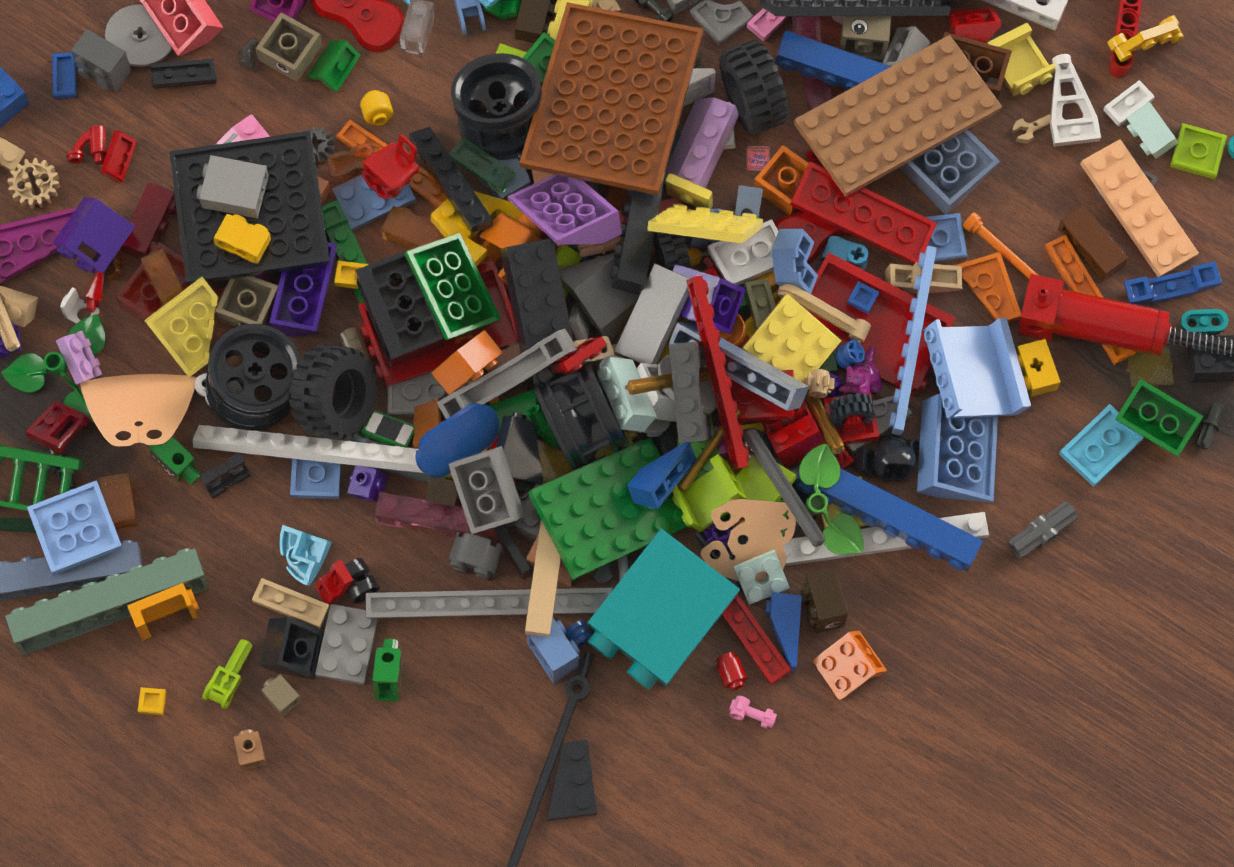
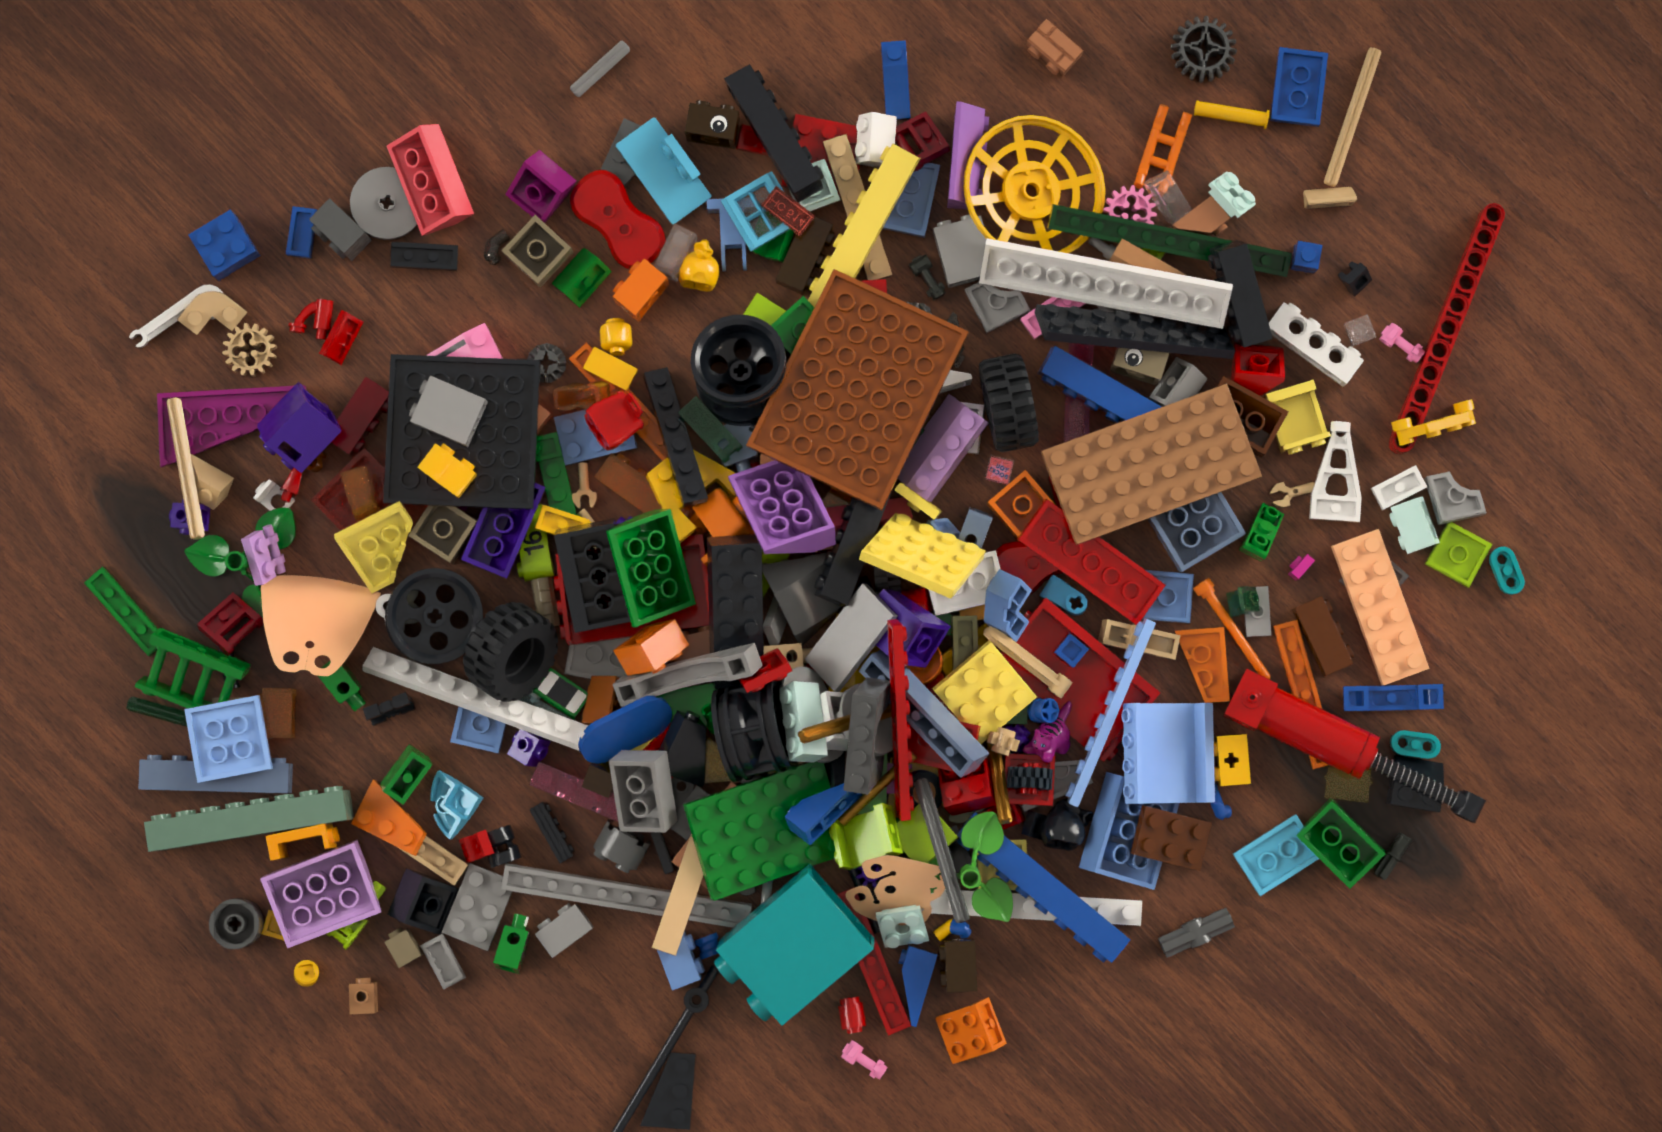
camera: 15 degrees right, 15 degrees up
none -> dark grey brick [209,898,264,949]
none -> lavender slope [260,840,382,948]
none -> yellow tile [294,960,319,987]
none -> orange wing [351,779,427,856]
none -> green brick [380,744,432,805]
none -> light grey plate [420,934,466,990]
none -> lime door [517,504,555,582]
none -> black piece [529,802,575,863]
none -> light grey brick [535,903,594,958]
none -> tan bar [572,463,597,509]
none -> yellow tile [583,347,638,391]
none -> orange brick [612,259,670,322]
none -> yellow piece [679,239,719,292]
none -> arm [933,919,971,941]
none -> reddish brown plate [1130,805,1212,871]
none -> blue arm [1210,784,1232,820]
none -> clear green bracket [1226,586,1260,617]
none -> green slope [1239,503,1284,562]
none -> light grey plate [1243,586,1271,637]
none -> dark pink plate [1288,554,1315,581]
none -> light grey tile [1425,472,1487,525]

